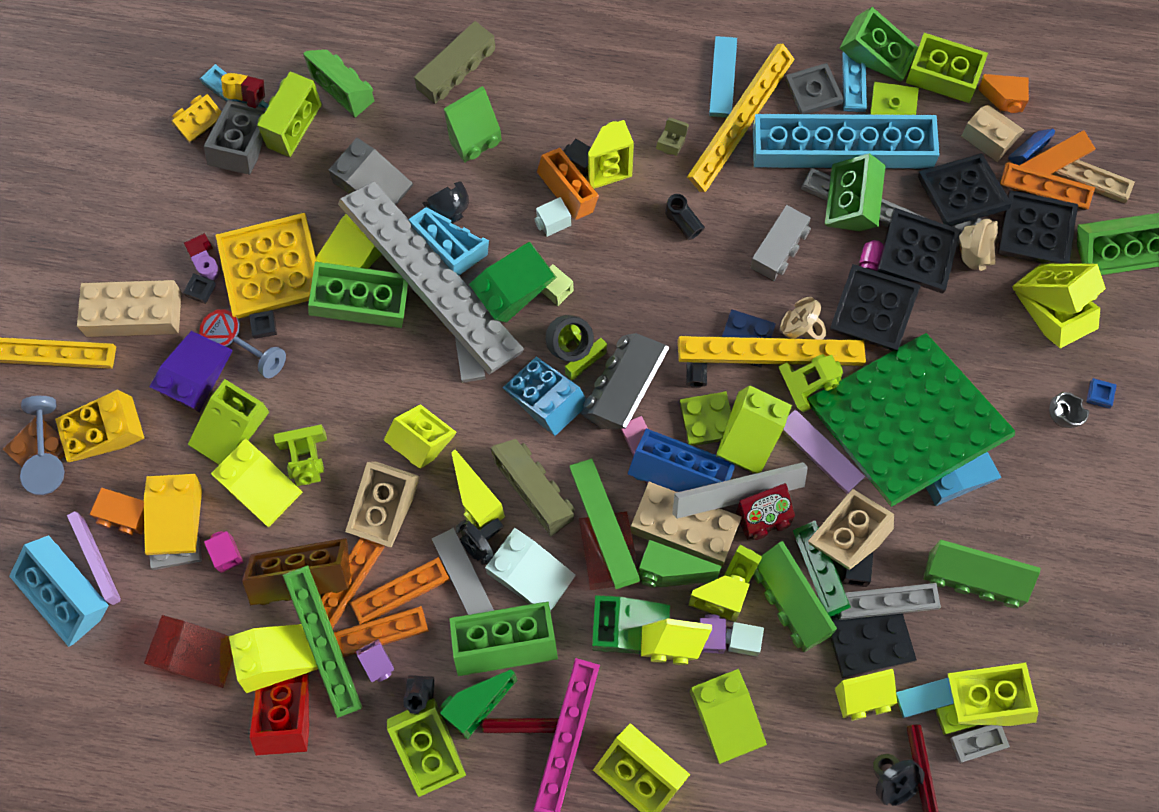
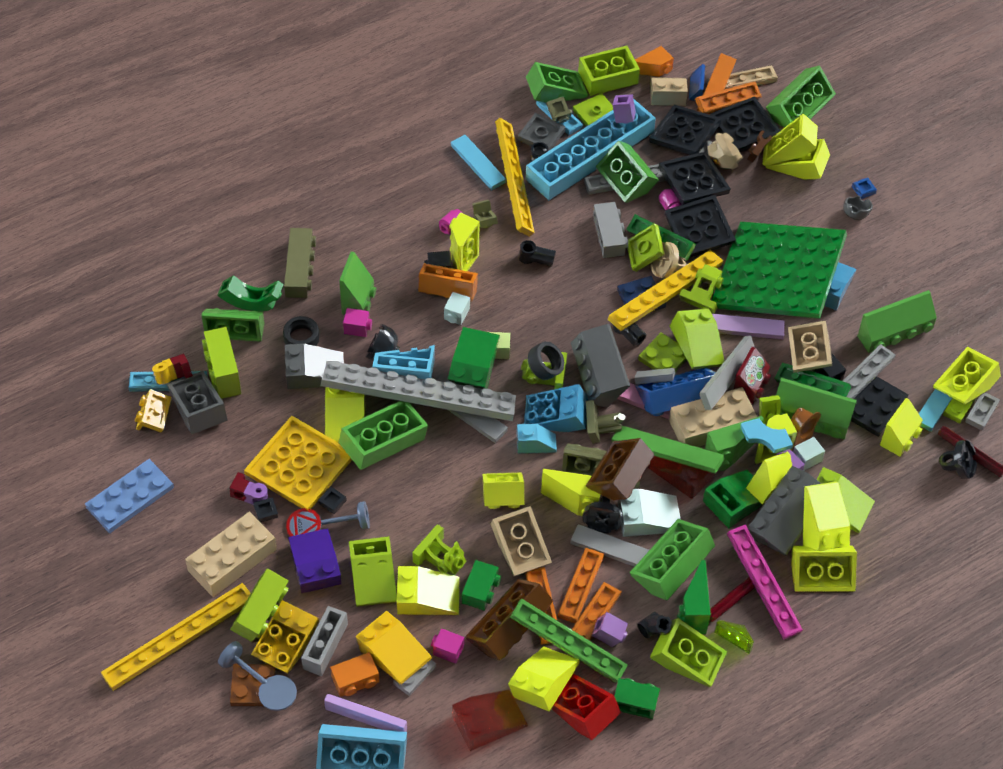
camera: 45 degrees left, 15 degrees down
none -> medium blue plate [85,459,174,533]
none -> green arch [217,275,284,312]
none -> lime brick [230,568,289,642]
none -> black tyre [283,316,320,346]
none -> light grey brick [301,606,348,676]
none -> dark pink brick [343,308,372,337]
none -> dark pink brick [439,209,462,235]
none -> green brick [462,560,501,611]
none -> medium azure slope [517,424,557,453]
none -> black wheel [530,142,549,162]
none -> olive bracket [546,97,572,123]
none -> olive piece [586,400,625,444]
none -> reddish brown slope [586,438,654,501]
none -> medium lavender brick [613,94,636,124]
none -> green brick [614,678,660,720]
none -> green plate [626,214,696,261]
none -> lime plate [628,223,665,272]
none -> light grey tile [635,368,675,384]
none -> clear neon green slope [714,620,754,654]
none -> medium azure tile [740,418,793,453]
none -> reddish brown plate [747,130,772,163]
none -> dark grey slope [748,466,821,556]
none -> dark orange piece [791,407,821,447]
none -> neon yellow slope [803,482,850,551]

